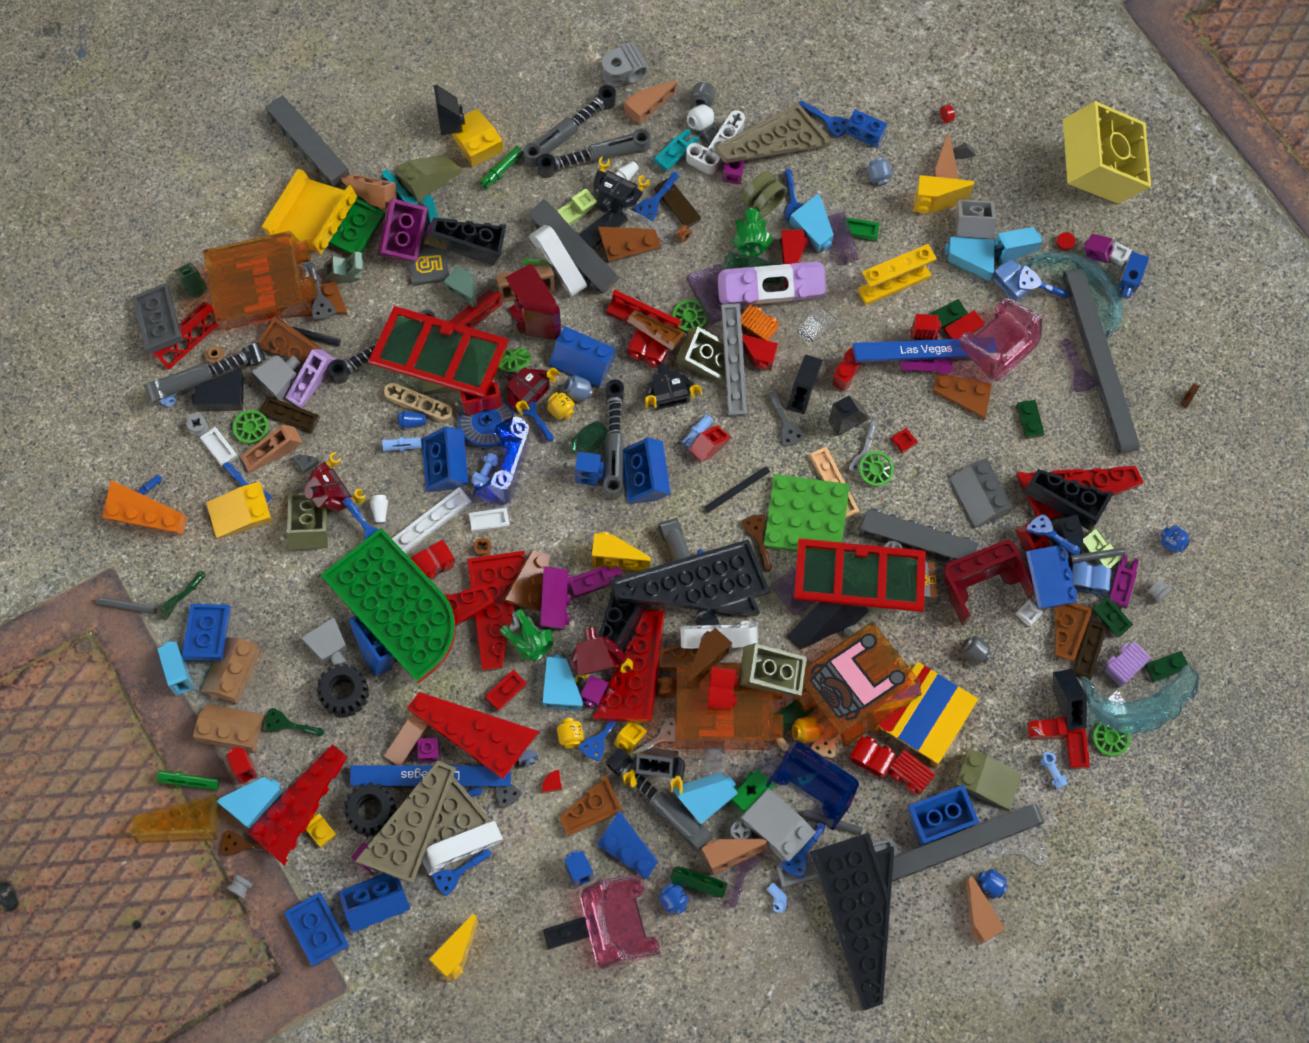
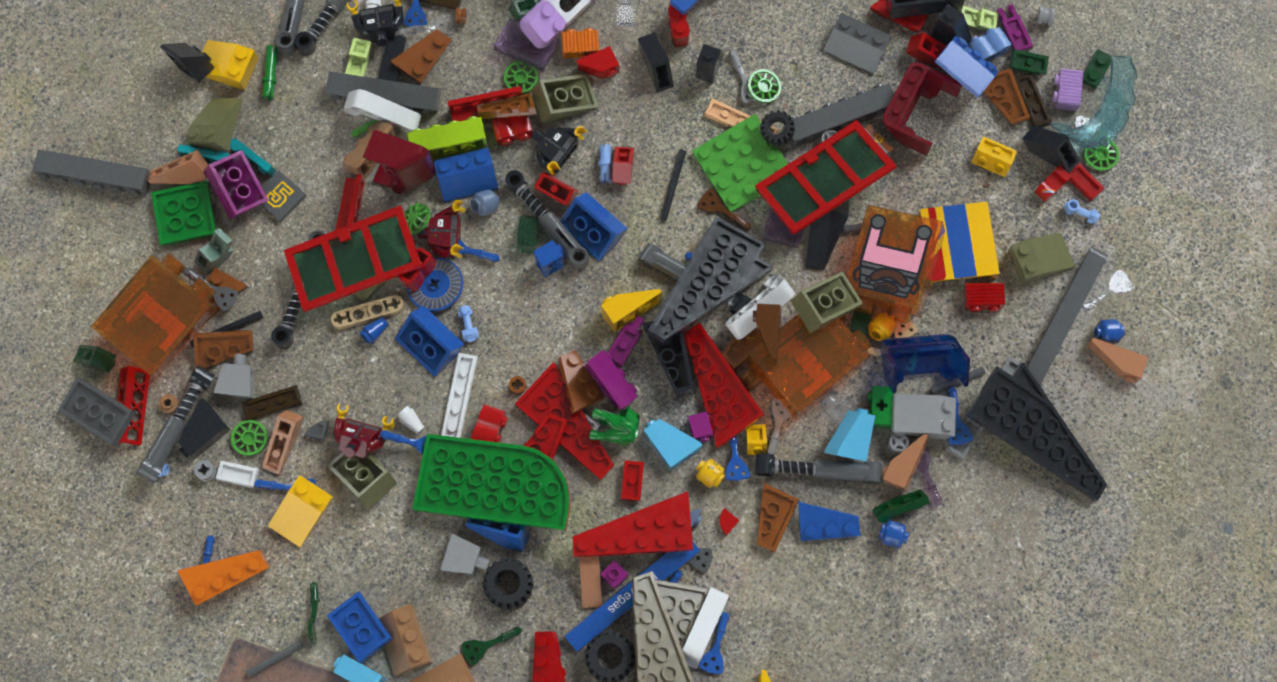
camera: 35 degrees left, 5 degrees up
yellow panel [261,169,357,255] -> none
lavender slope [285,349,336,408] -> none
light blue pin [382,437,422,452] -> none
black wedge [424,217,506,266] -> none
sand green slope [444,266,477,308] -> none
white tile [469,508,510,533] -> none
clear blue windscreen [473,415,530,505] -> none
black tile [543,912,607,950] -> none
yellow head [547,392,575,420] -> none
blue brick [564,850,594,888] -> none
dark red torso [570,627,633,683] -> none
clear pink windscreen [581,874,661,969] -> none
black torso [623,748,686,794] -> none
red brick [707,667,739,712] -> none
light grey tile [721,303,747,416] -> none
light blue arm [767,883,787,913] -> none
dark grey piece [769,391,805,447] -> none
red brick [848,736,896,779] -> none
red tile [891,428,918,454] -> none
blue slope [908,785,979,846] -> none
dark grey head [961,636,991,665] -> none
white tile [1016,599,1044,627] -> none
blue piece [1027,514,1080,555] -> none
dark grey bar [1069,547,1126,563] -> none
none -> lime brick [407,117,488,163]
none -> red brick [534,172,579,207]
none -> black tyre [760,110,795,147]
none -> yellow bracket [971,136,1017,177]

